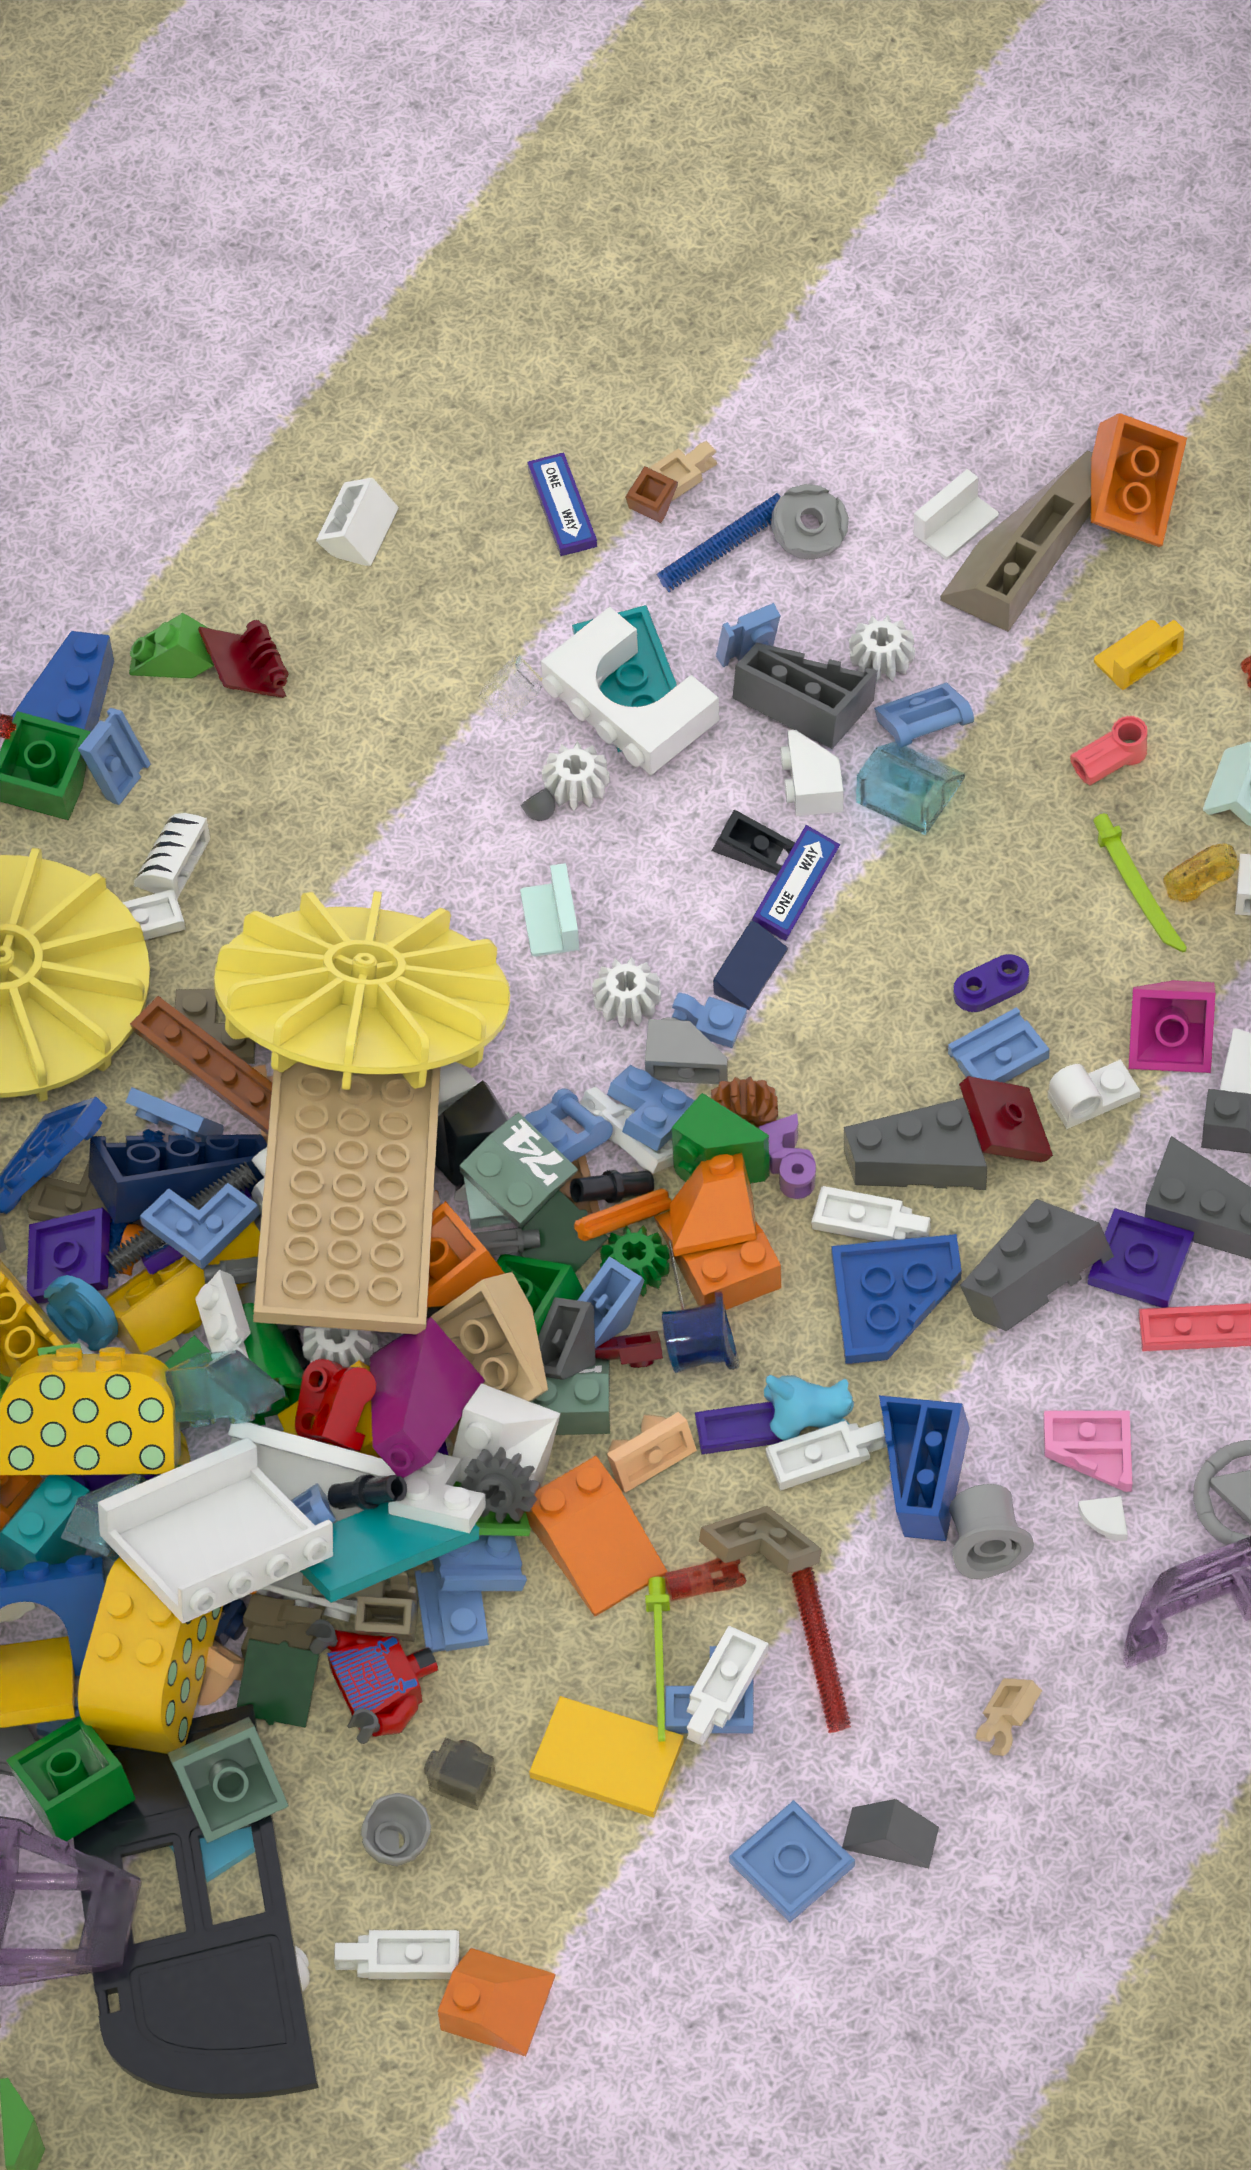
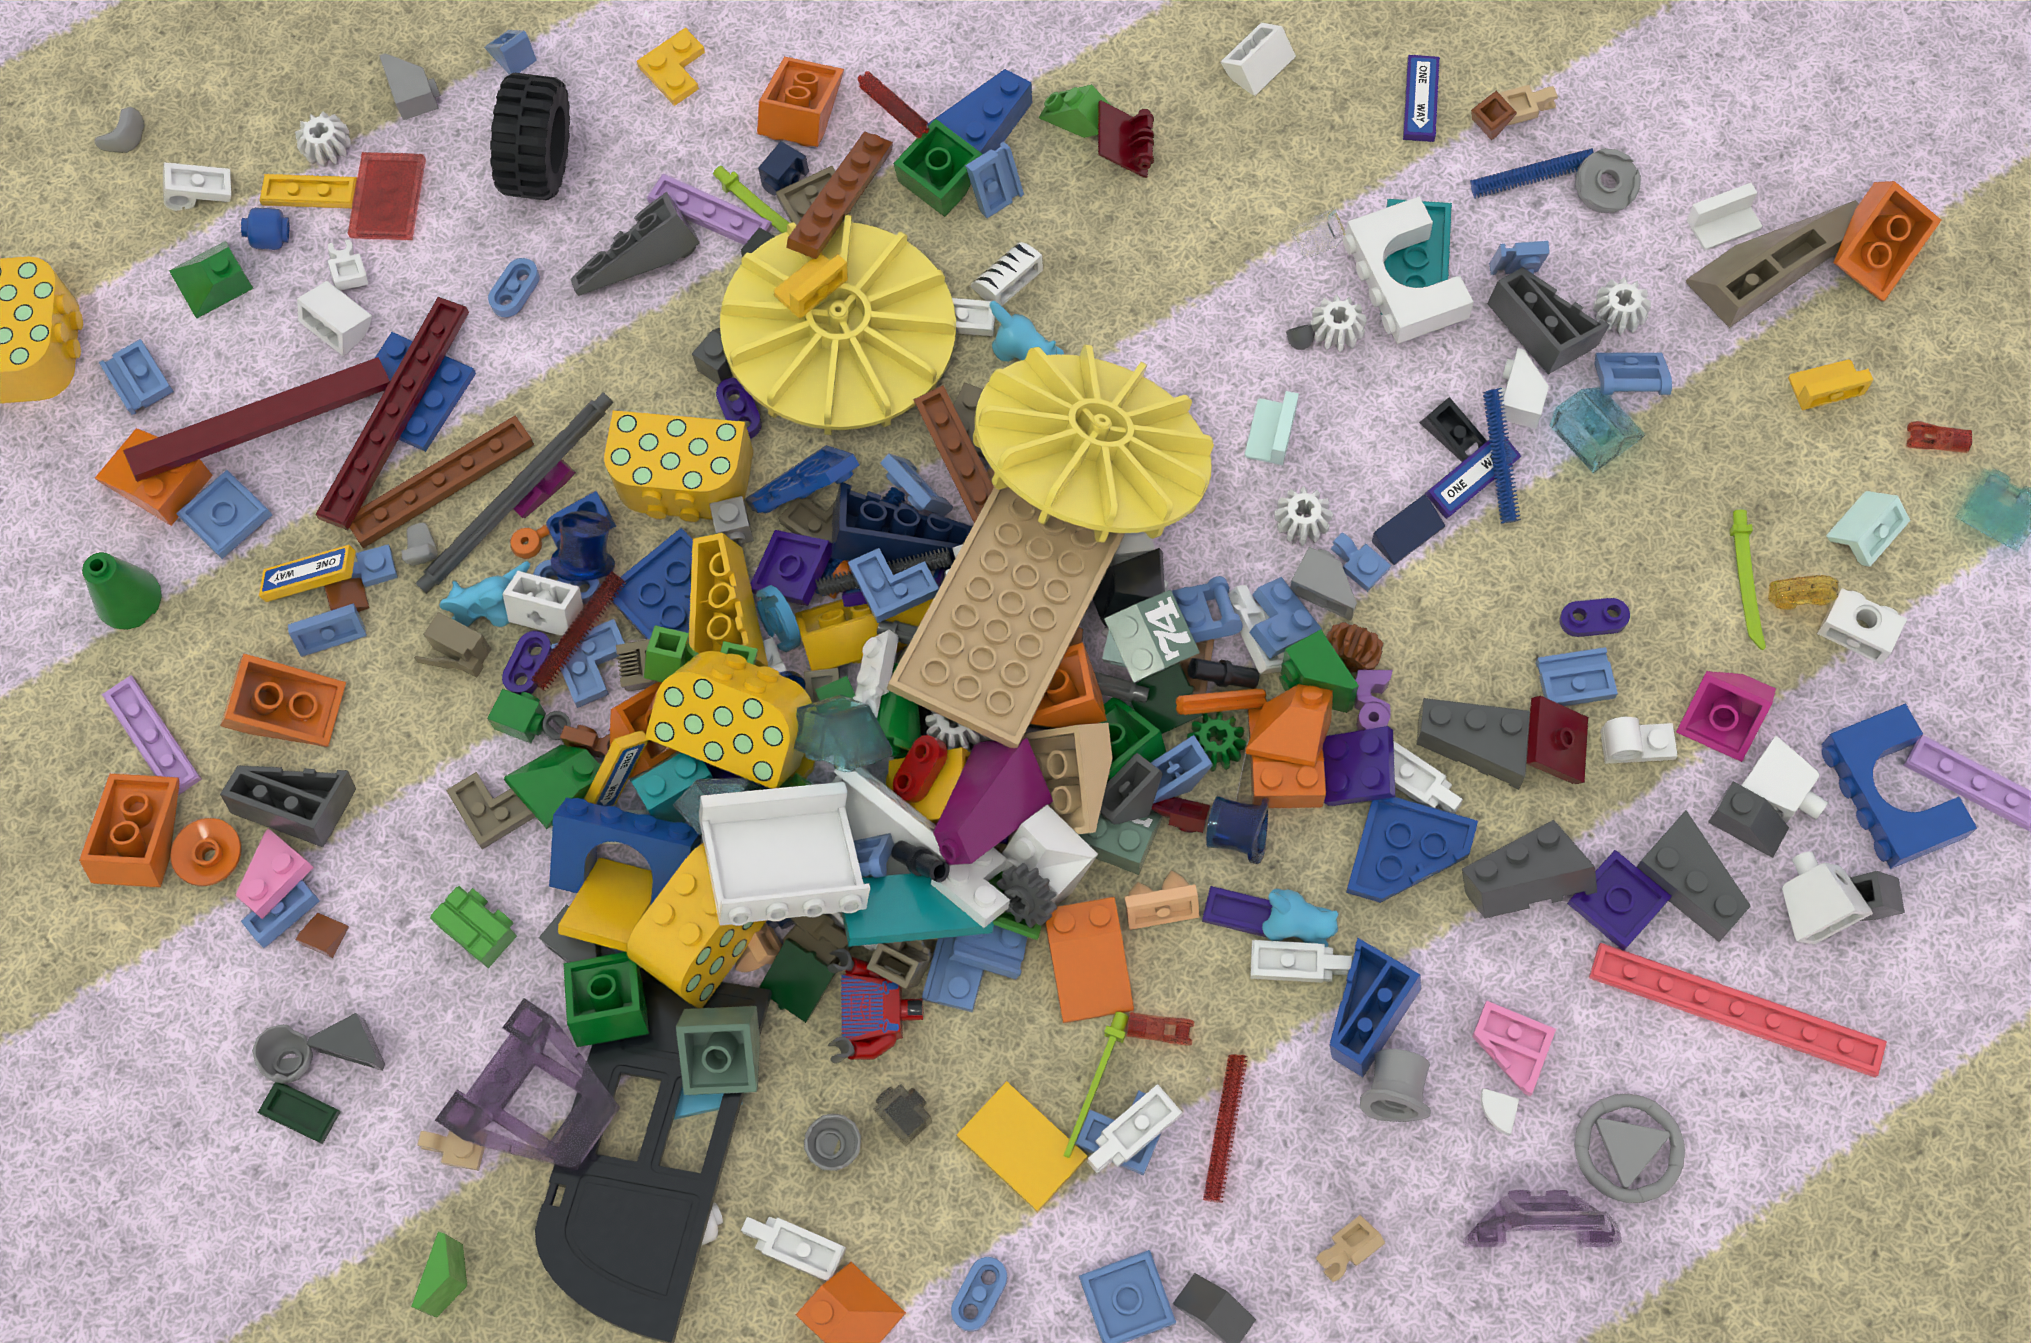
camera: 25 degrees right, 10 degrees up
red leg [309,1367,376,1452] -> none
dark tan plate [699,1506,822,1574] -> none
coral piece [1070,716,1147,786] -> none
none -> medium blue plate [951,1257,1008,1332]
none -> medium azure animal [989,301,1064,362]
none -> dark purple plate [1323,726,1395,806]
none -> blue axle [1483,388,1521,524]

